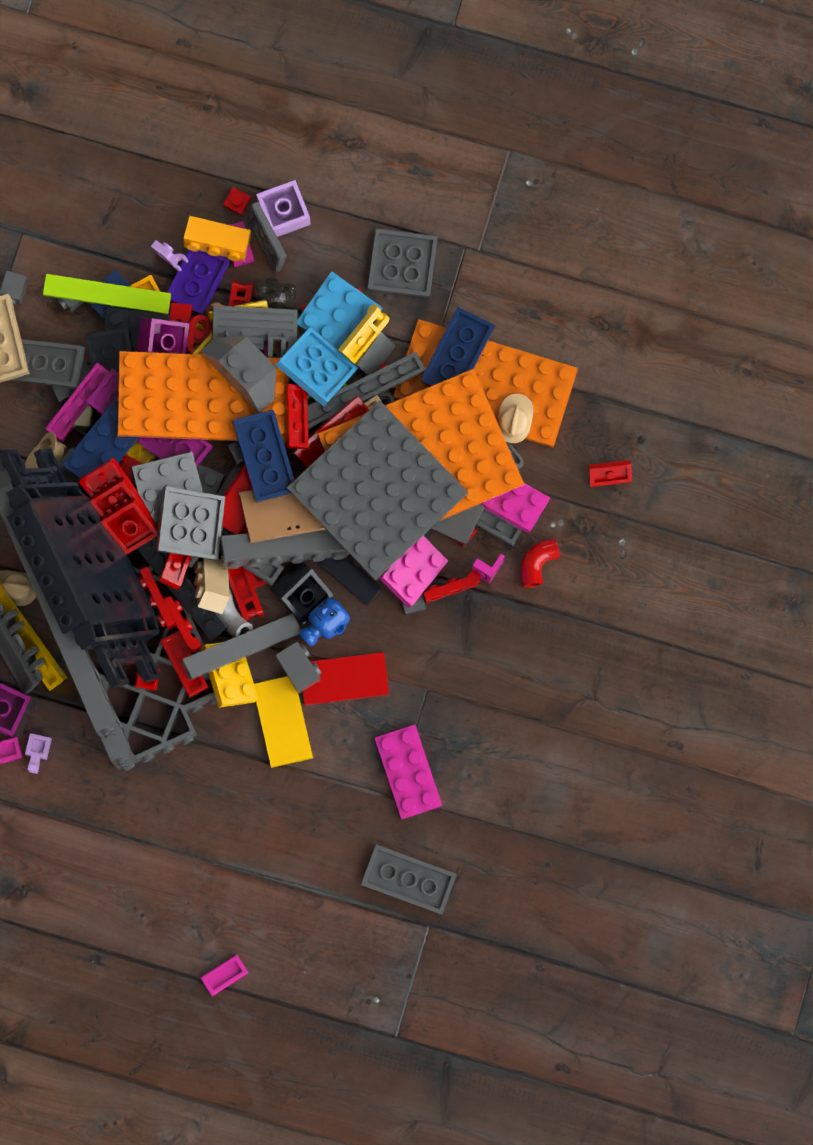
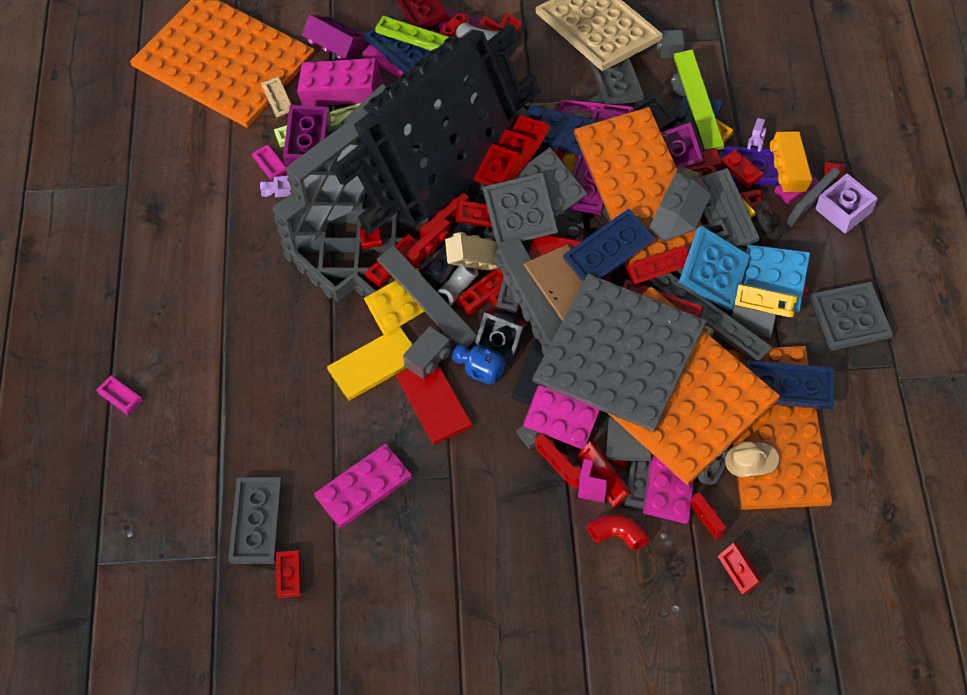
camera: 75 degrees right, 20 degrees down
none -> red plate [276,550,301,599]
none -> red plate [576,442,632,507]
none -> red plate [691,492,726,540]
none -> red plate [721,149,763,188]

